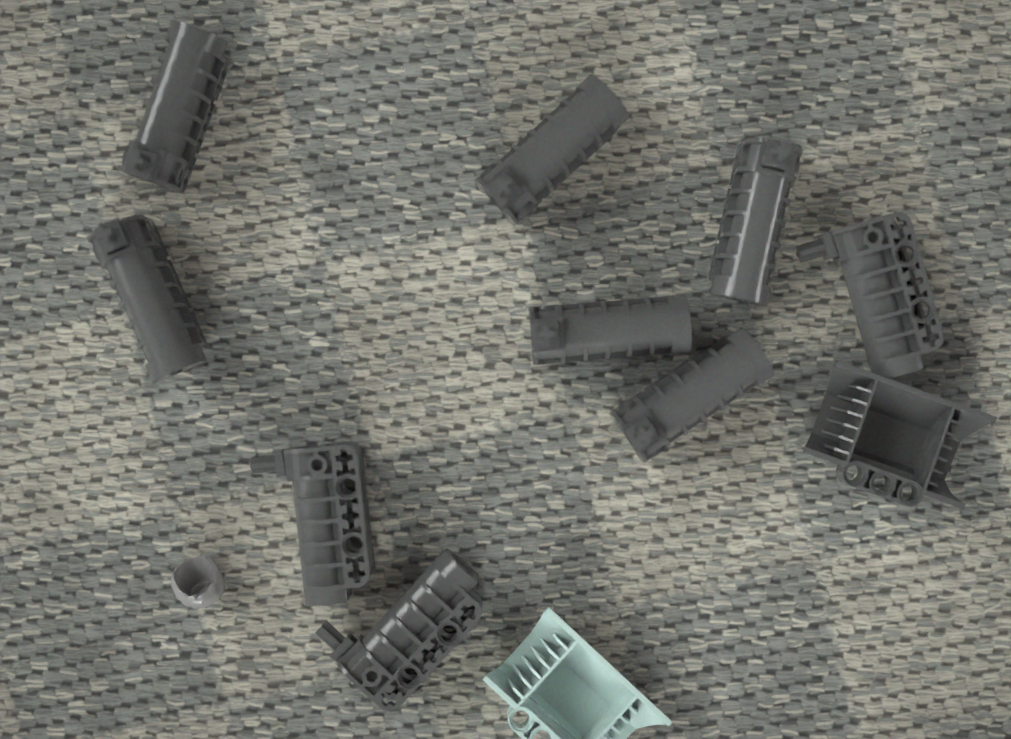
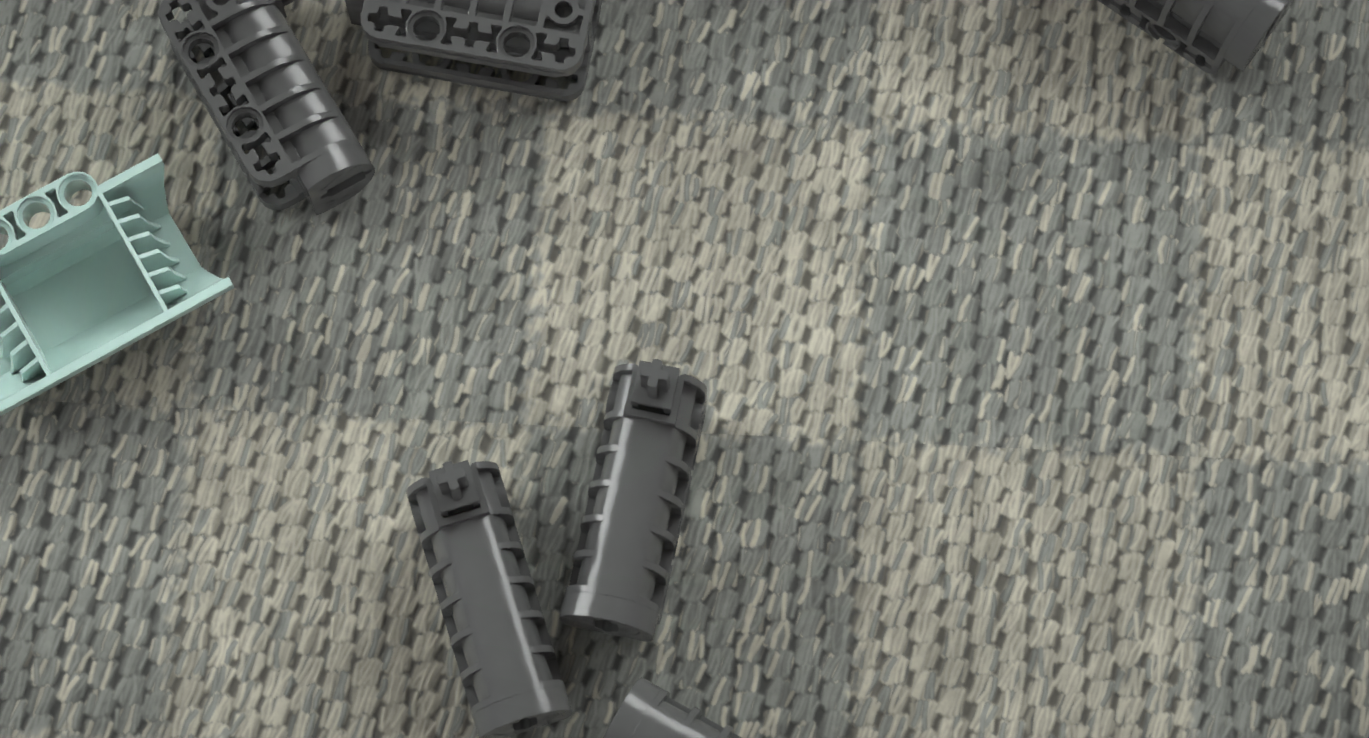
camera: 105 degrees right, 15 degrees down
dark grey piece [474,74,629,227] -> none

